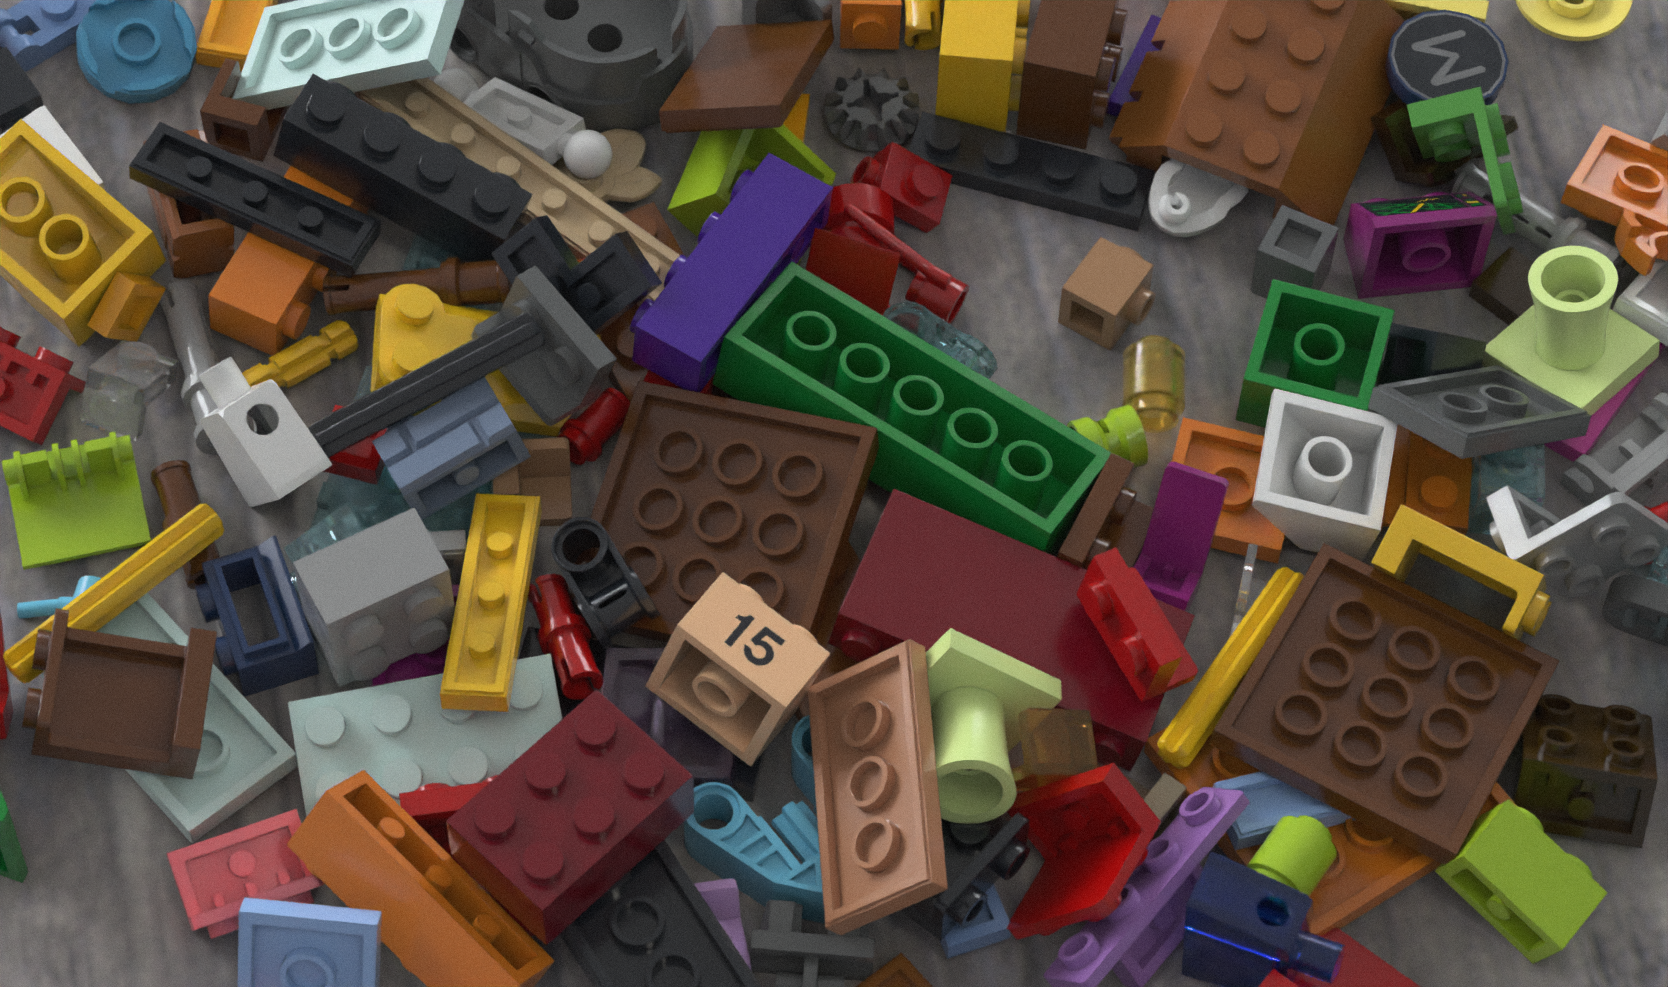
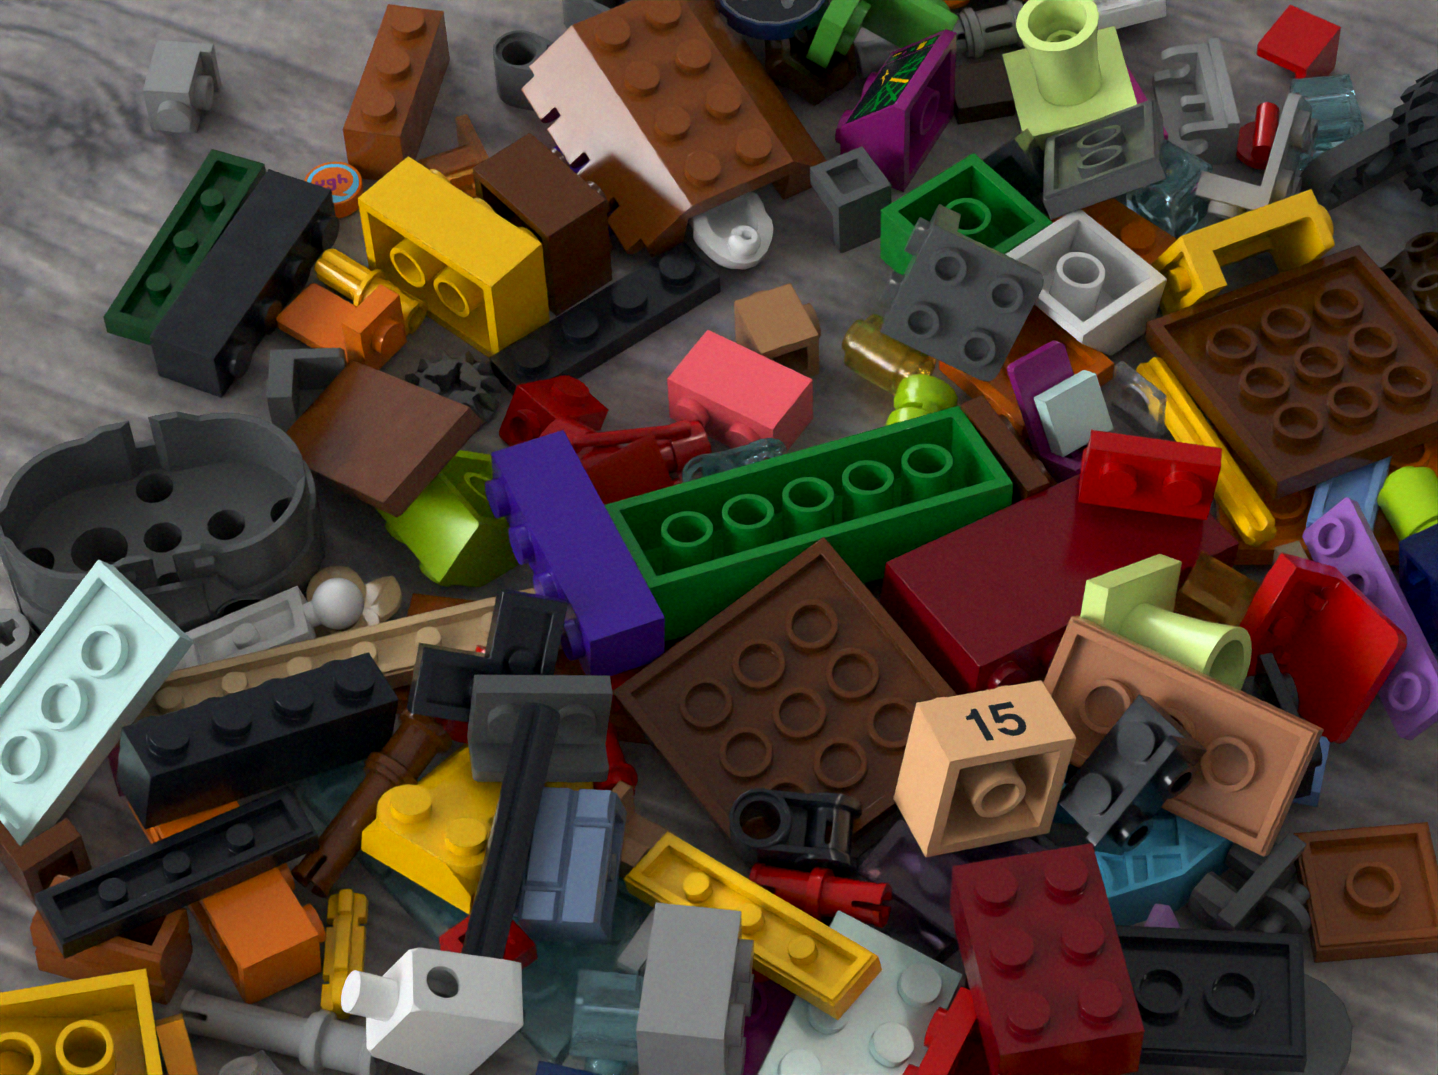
camera: 50 degrees left, 5 degrees down
none -> coral brick [667,330,813,461]
none -> dark grey bracket [877,204,1044,381]
none -> light aqua tile [1034,370,1114,457]
none -> black bracket [1058,694,1207,856]

